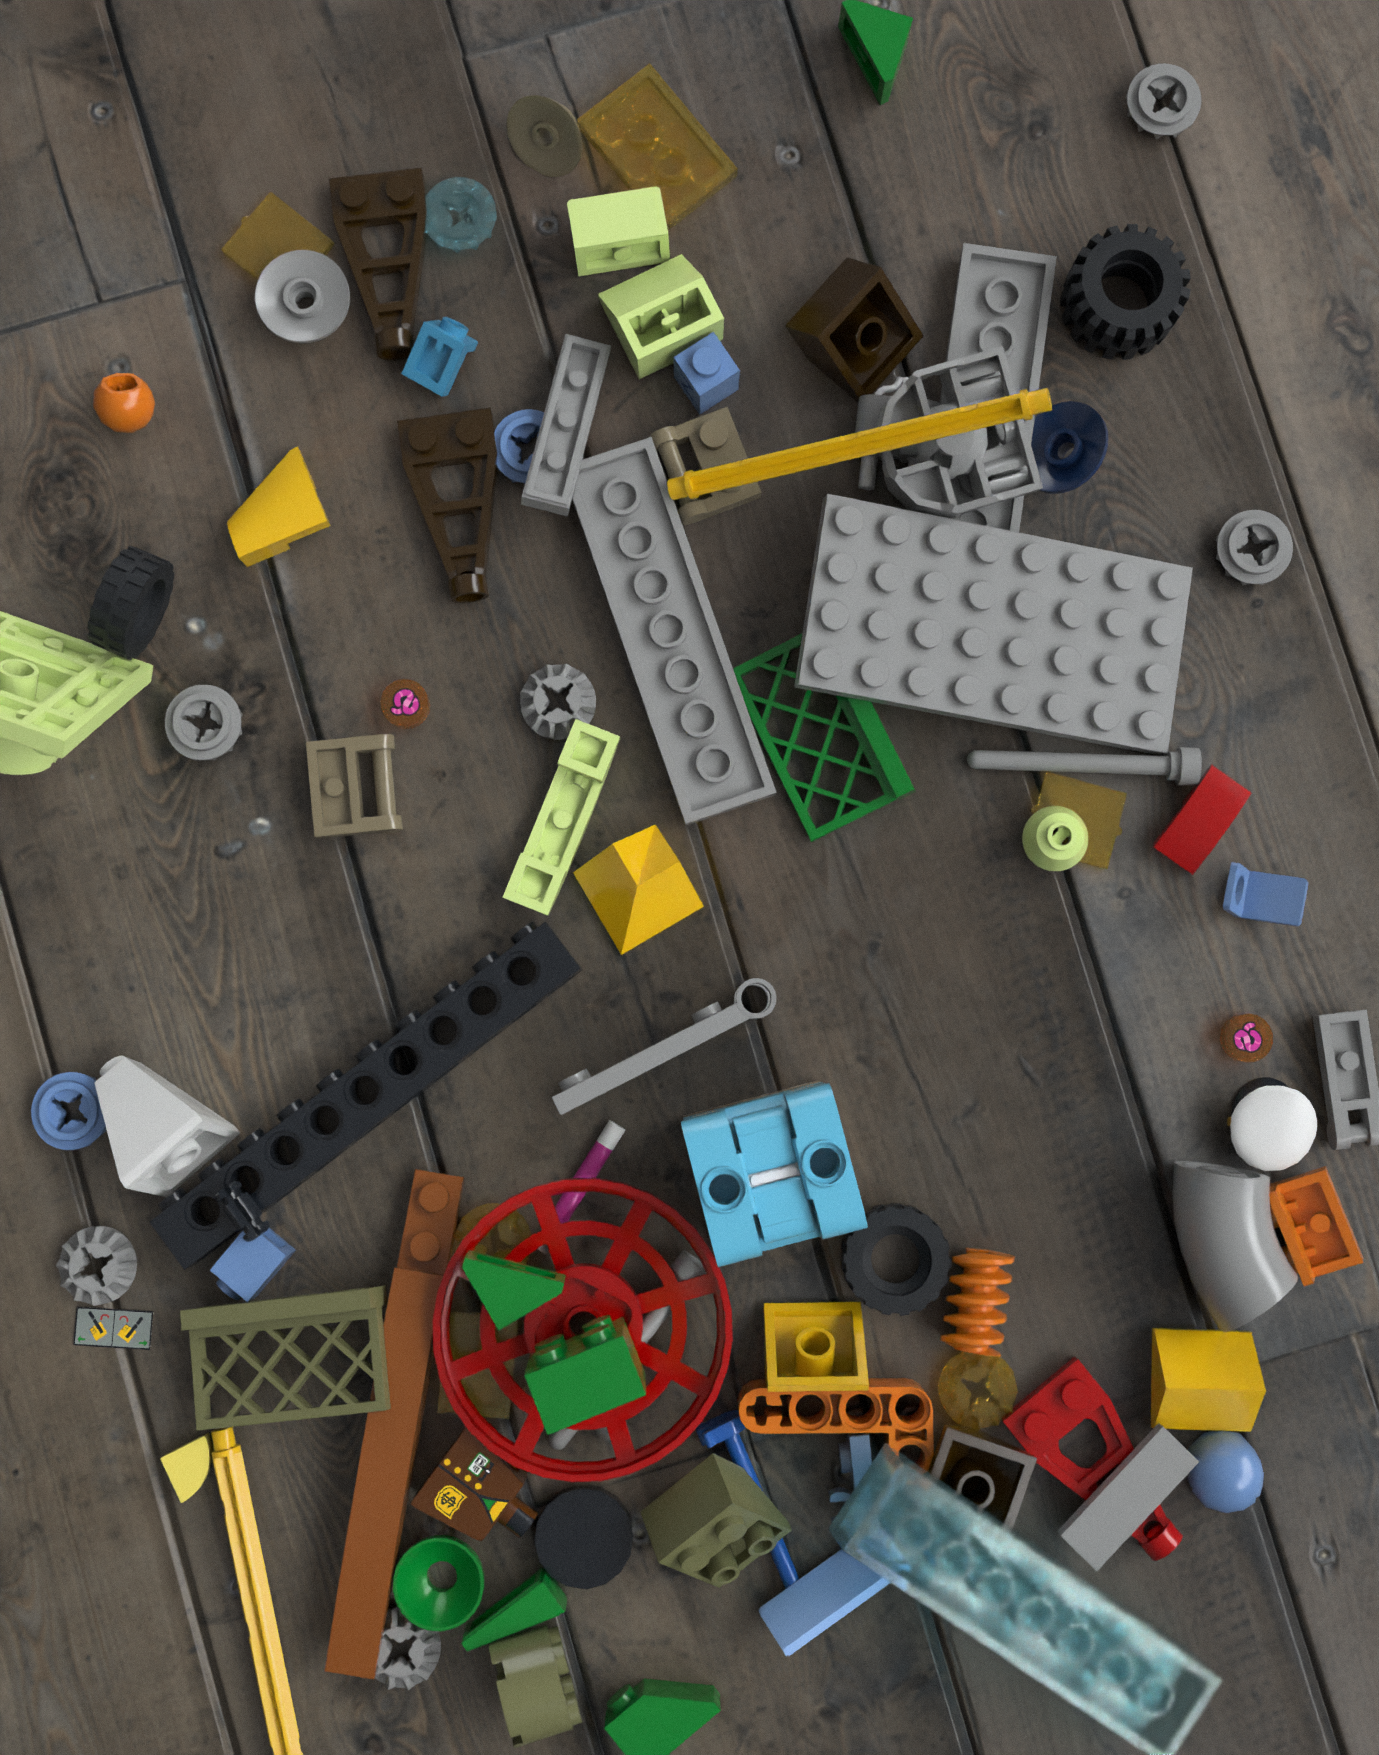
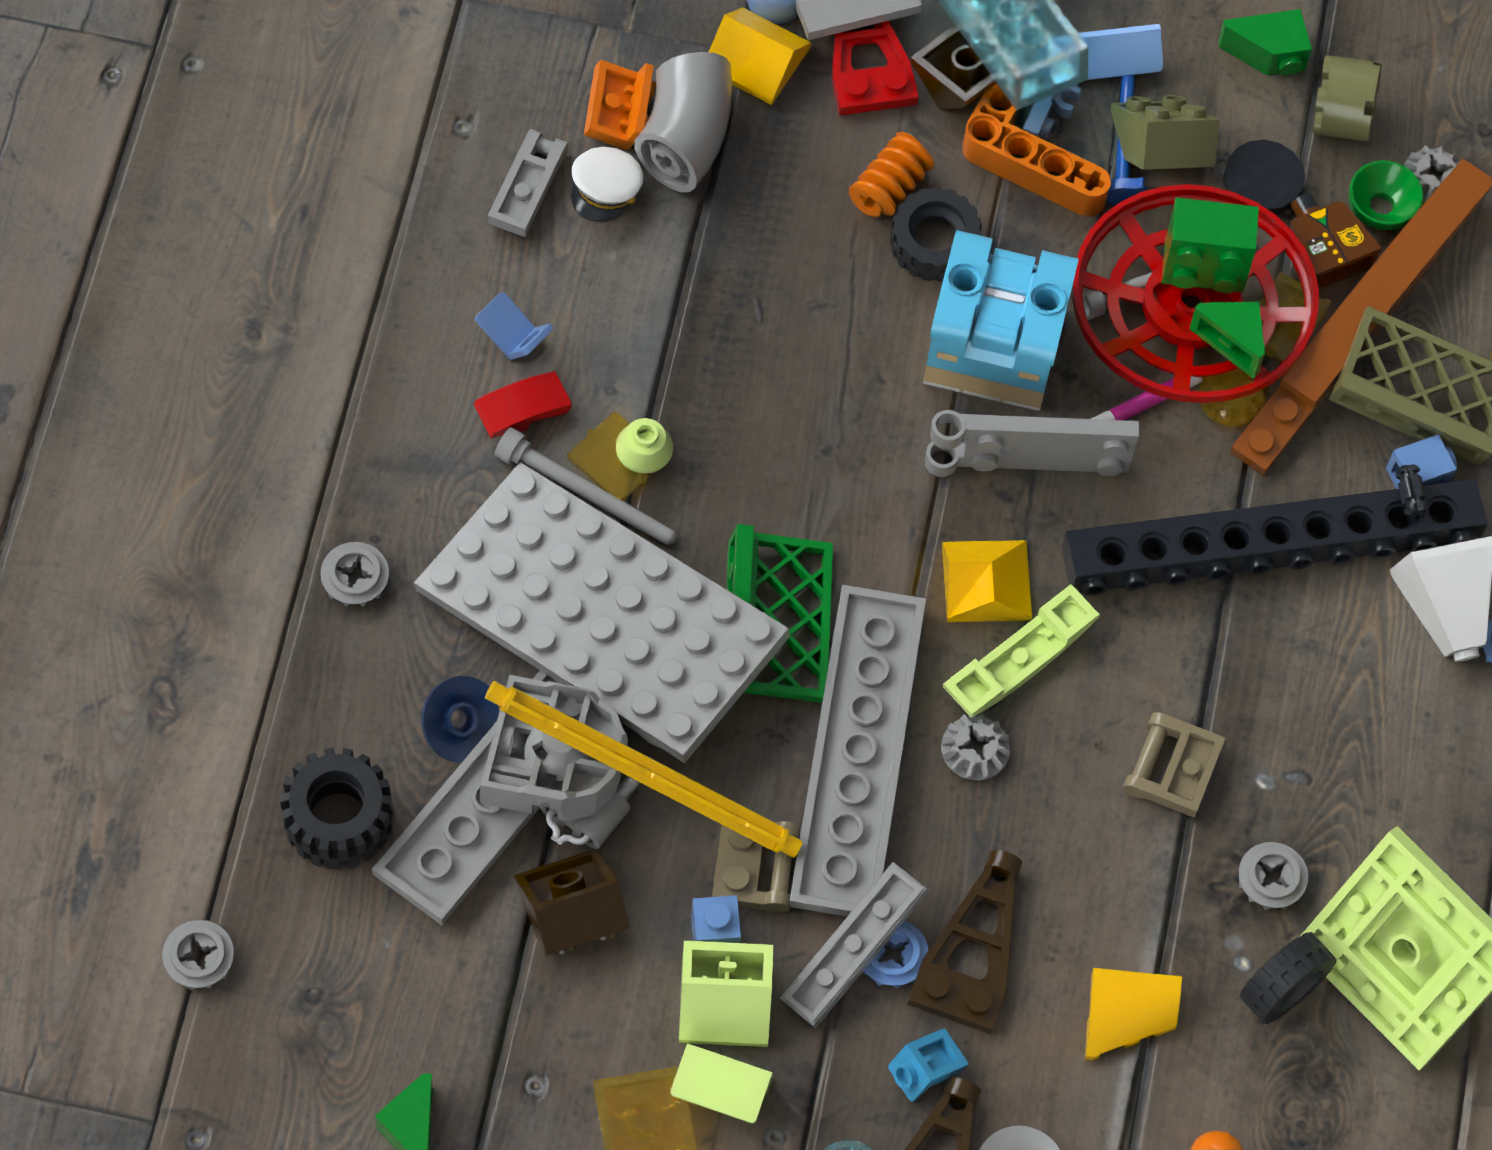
camera: 155 degrees left, 20 degrees down
clear orange tile [381,679,430,729] -> none
green slope [461,1568,567,1652] -> none
yellow slope [764,1302,869,1392] -> none
clear yellow gear [938,1352,1018,1430] -> none
clear orange tile [1220,1014,1273,1062] -> none

